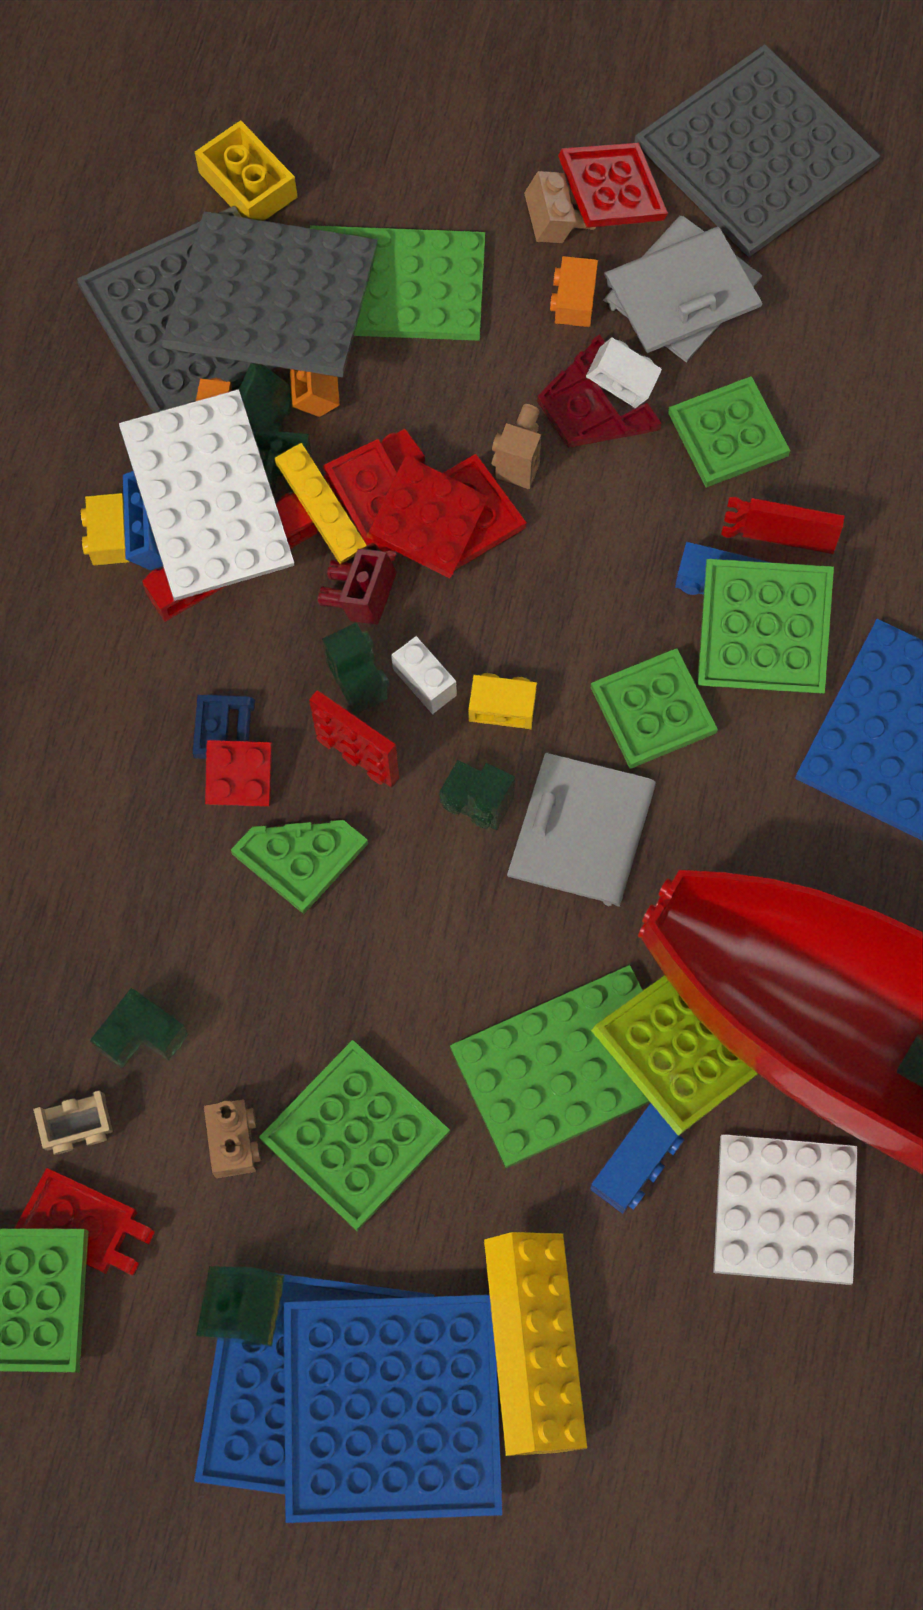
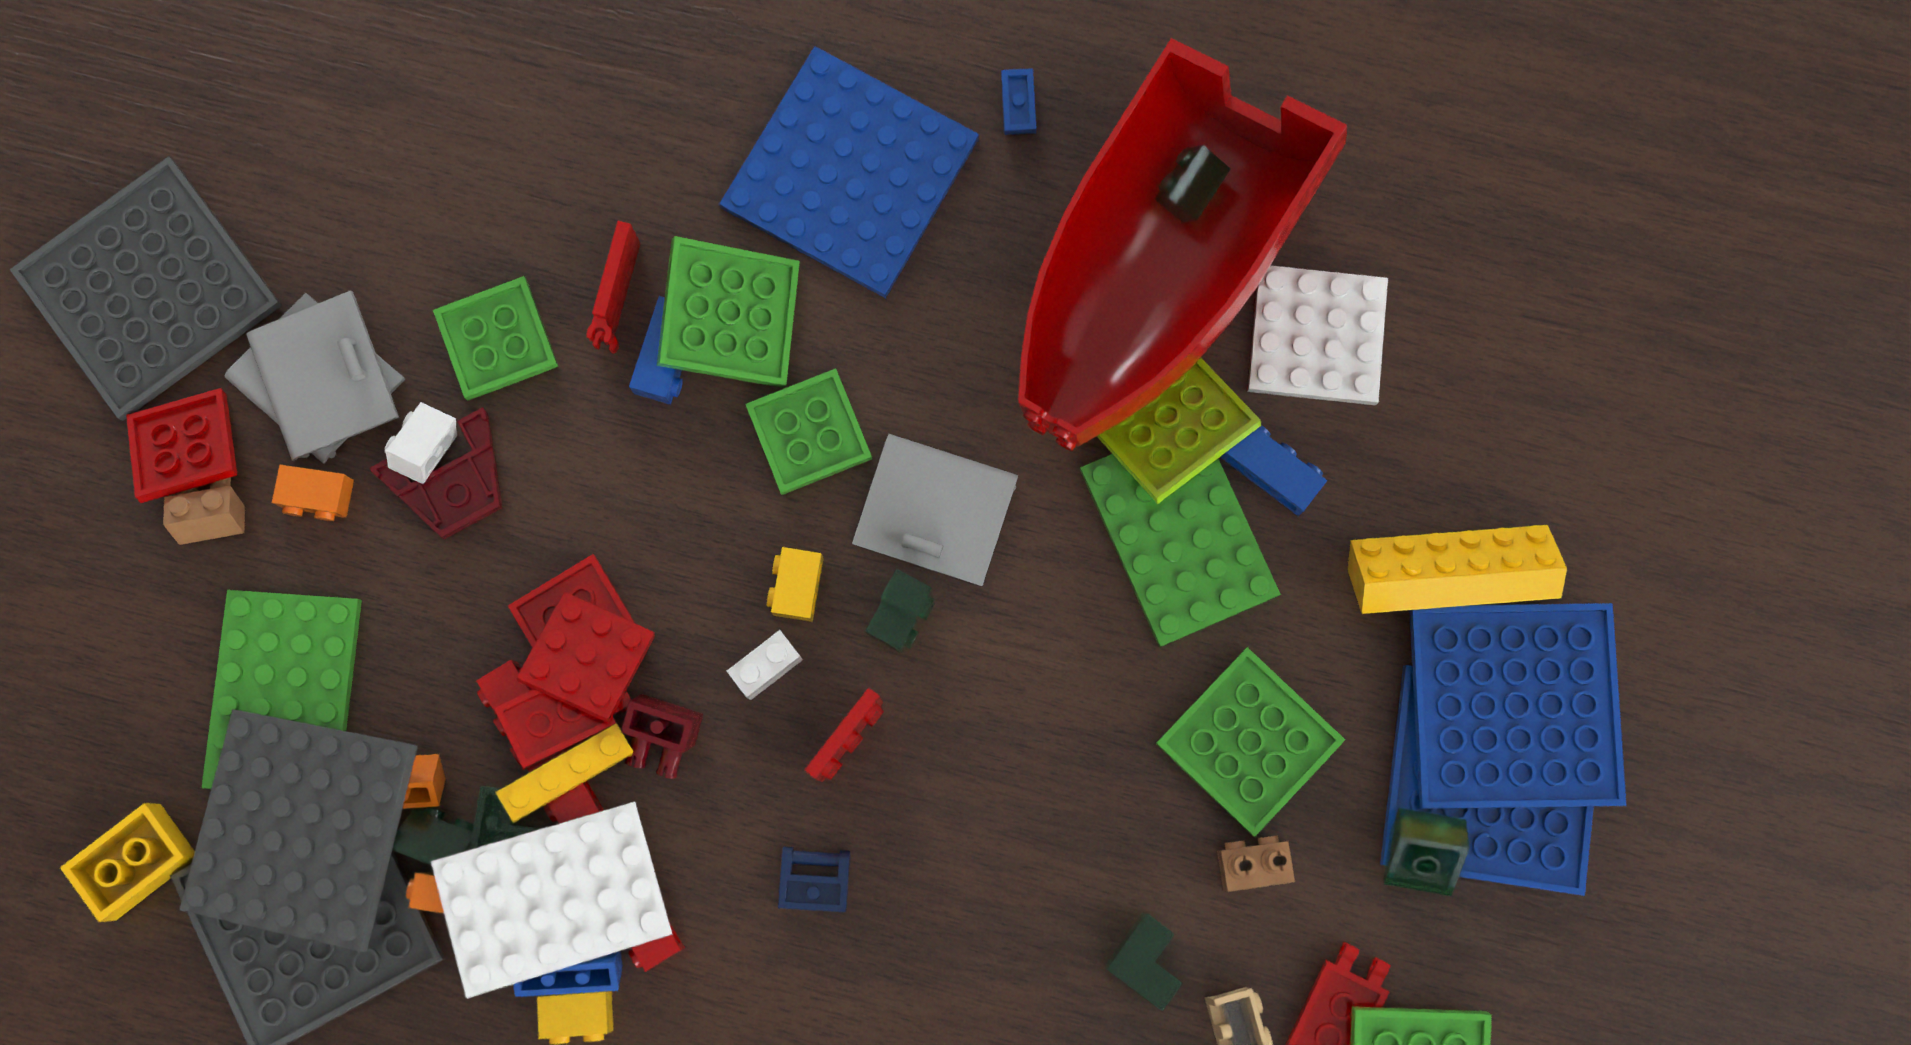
camera: 90 degrees left, 10 degrees up
red plate [205,740,272,807] -> none
bright green plate [231,820,368,914] -> none
clear green brick [322,622,390,715] -> none
medium nougat brick [492,404,541,489] -> none

